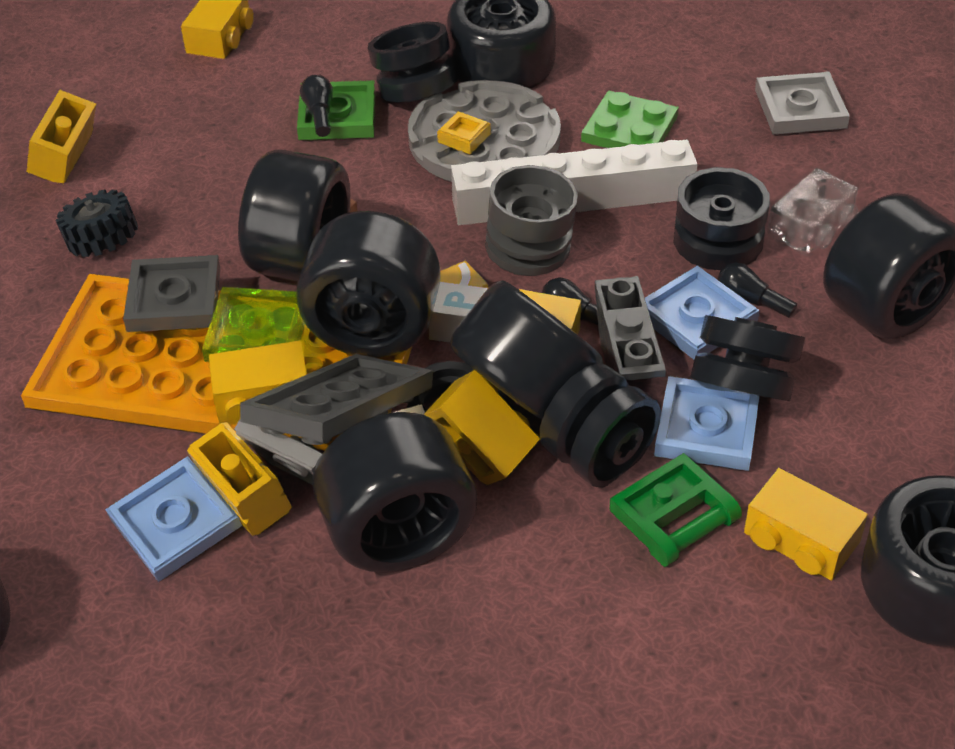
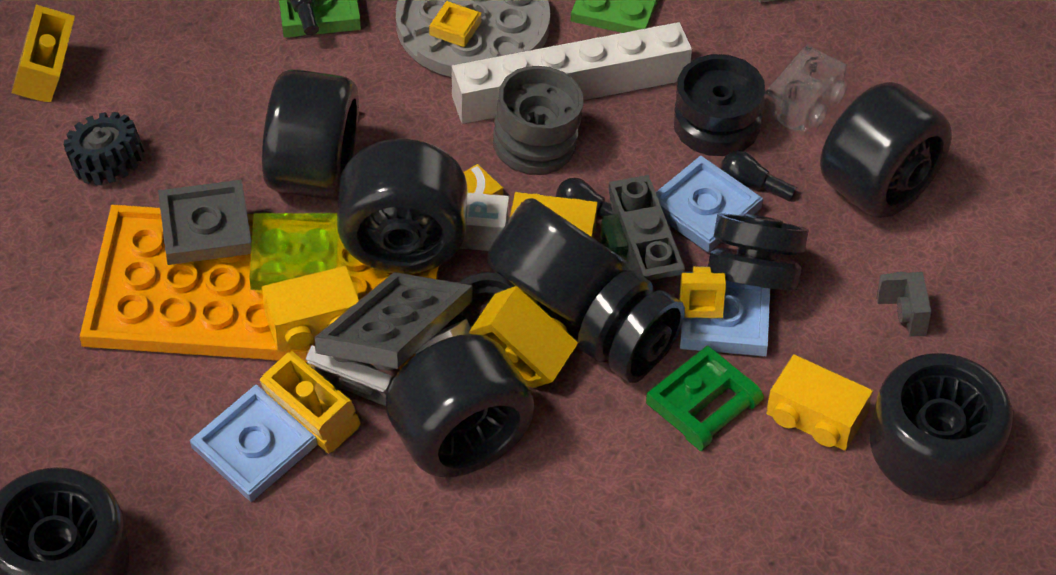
camera: 10 degrees left, 5 degrees up
none -> clear green tile [600,214,628,261]
none -> yellow tile [680,266,726,318]
none -> dark grey bracket [876,272,931,337]

